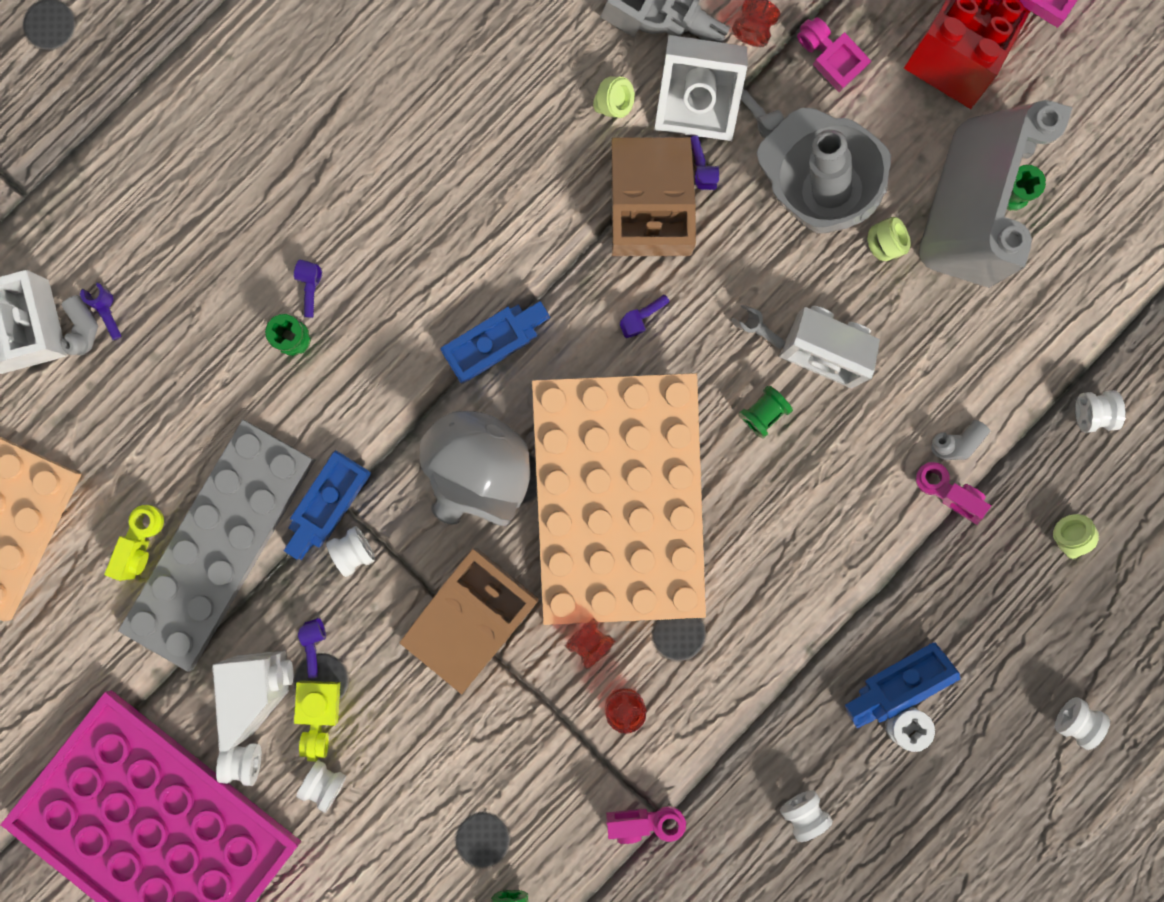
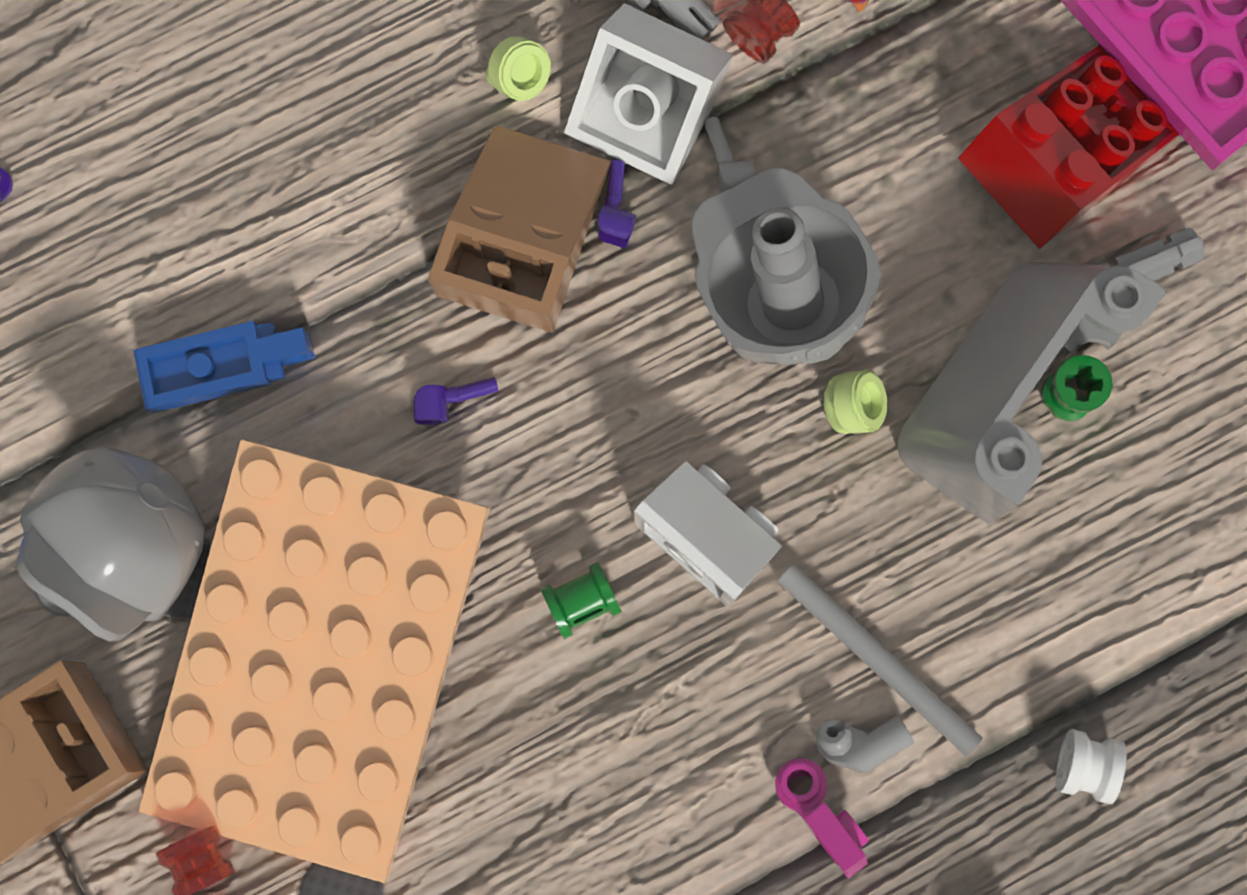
camera: 25 degrees right, 5 degrees down
light grey hand [732,305,786,349] -> none
dark pink plate [797,17,871,93] -> none
none -> light grey bar [777,563,983,756]
none -> light grey axle [1098,228,1204,281]

